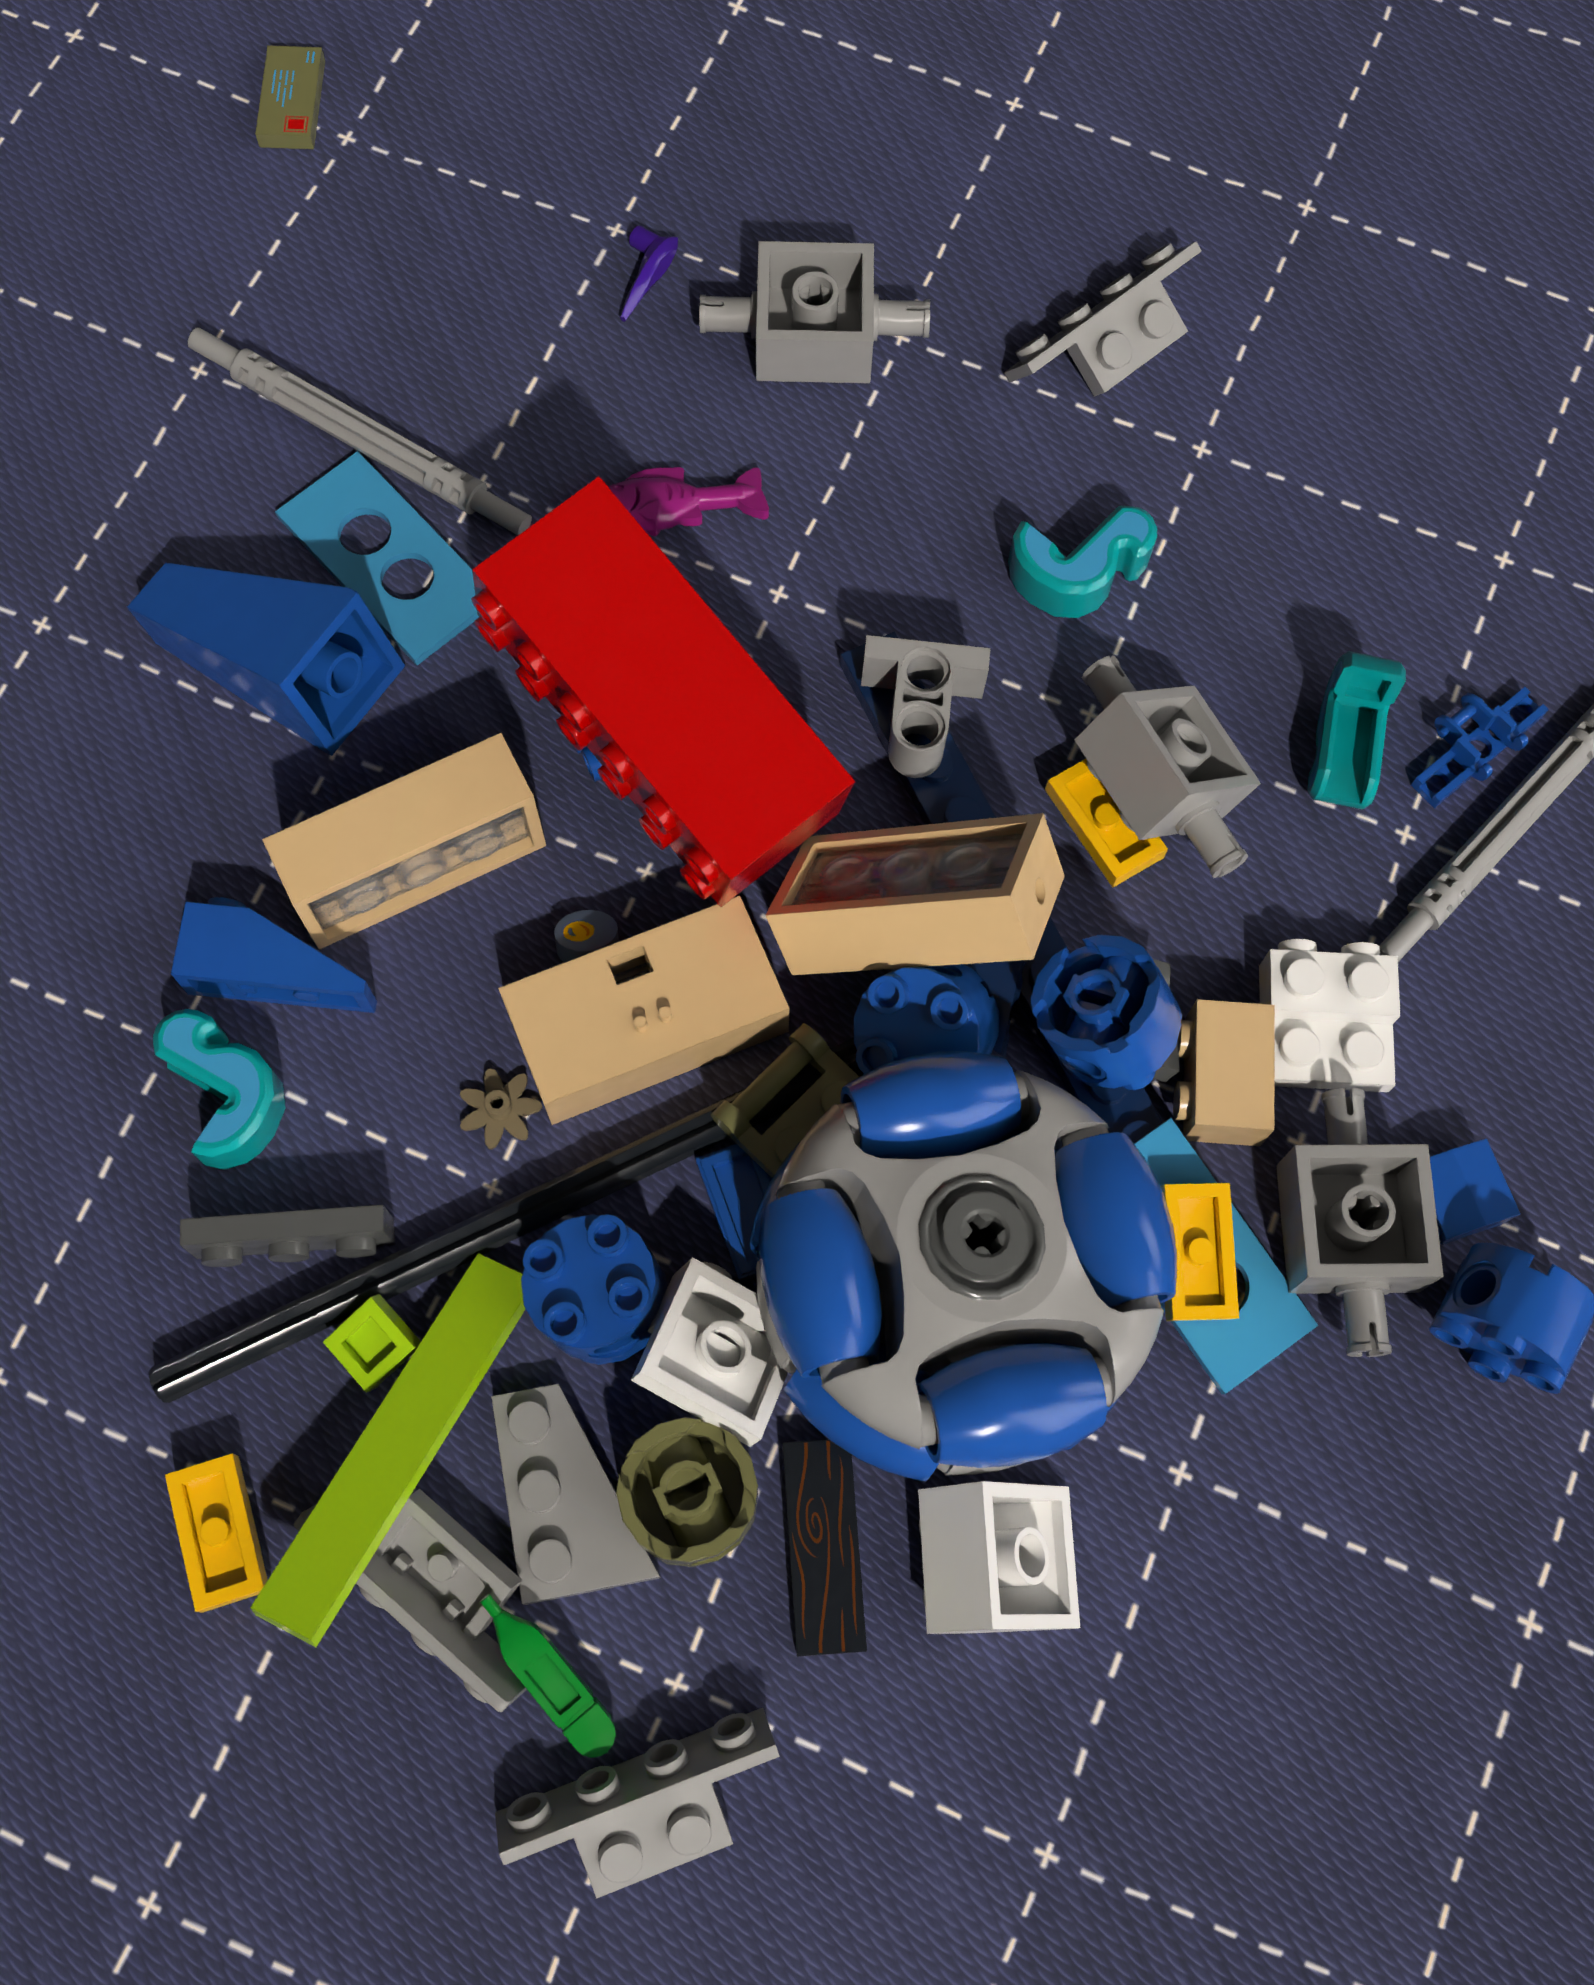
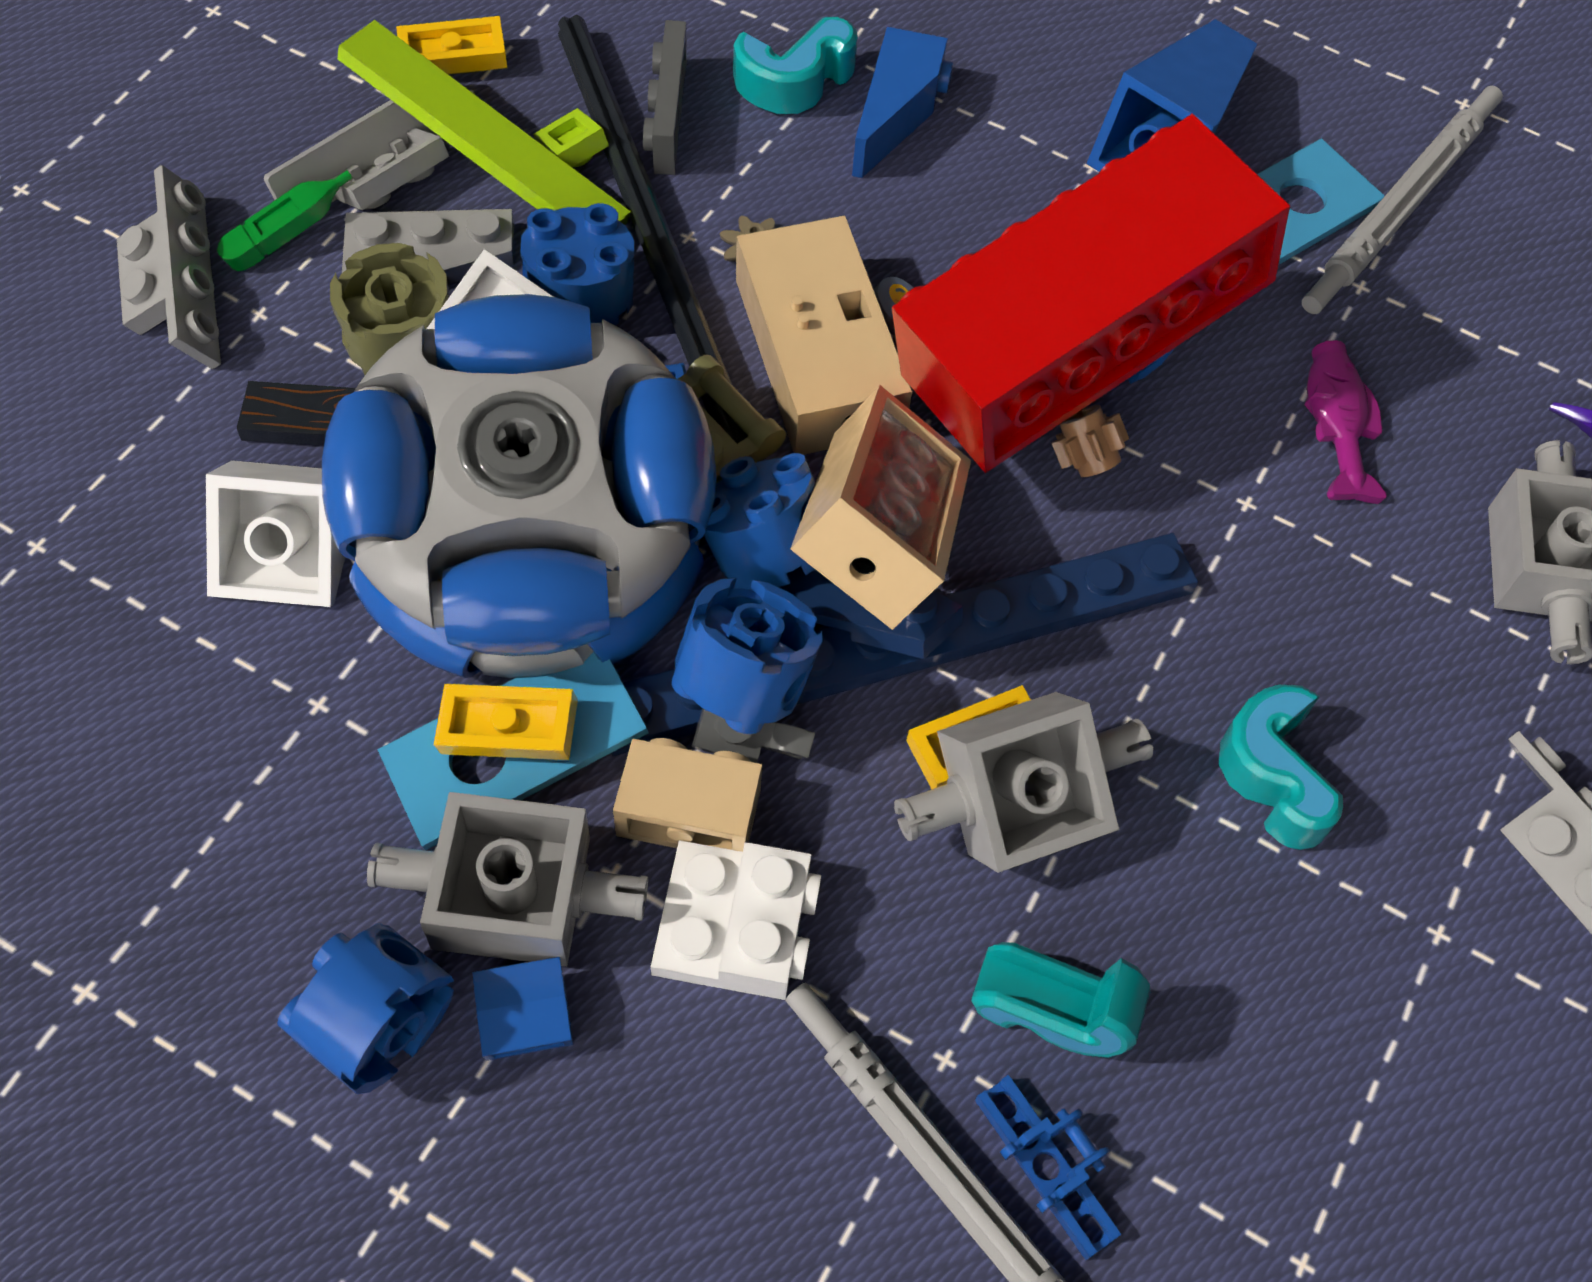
camera: 95 degrees right, 10 degrees down
tan brick [262,733,546,950] -> none
light grey tile [861,635,991,778] -> none

